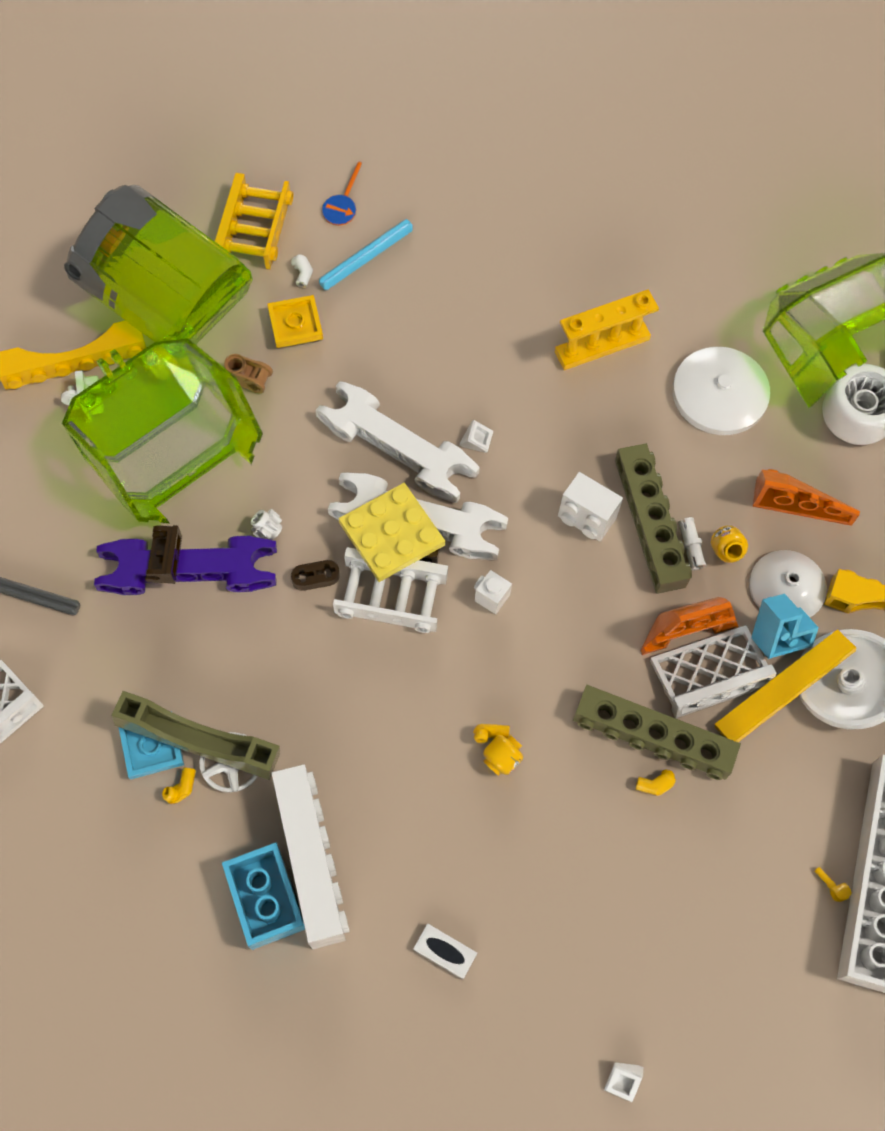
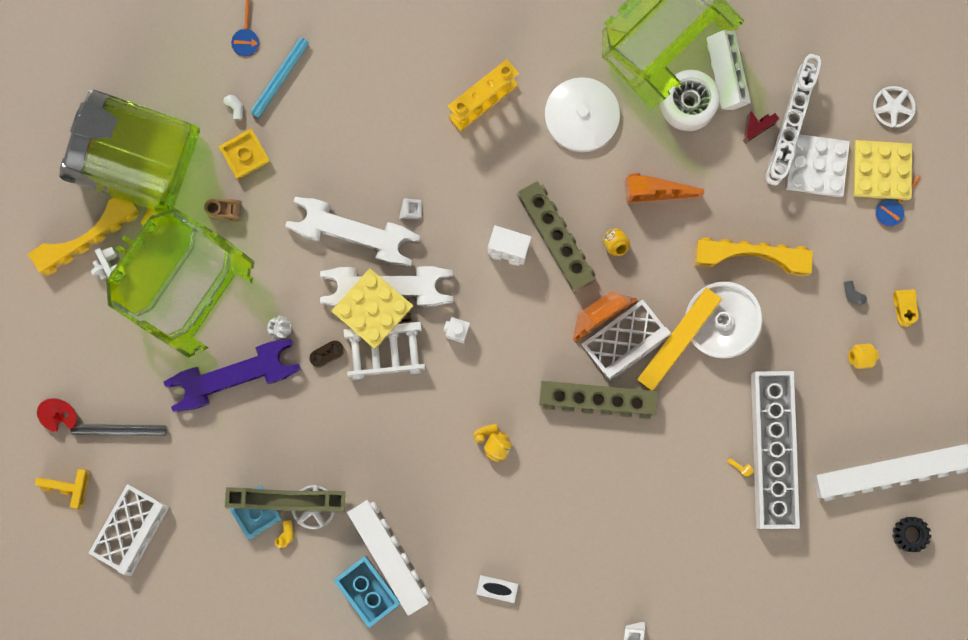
camera: 15 degrees left, 15 degrees up
dark brown hinge [145,525,182,584] -> none
yellow fence [213,173,294,270] -> none
yellow arm [635,769,676,796] -> none
white pin [678,517,707,570] -> none
white dish [749,550,827,618] -> none
medium azure brick [751,594,819,659] -> none

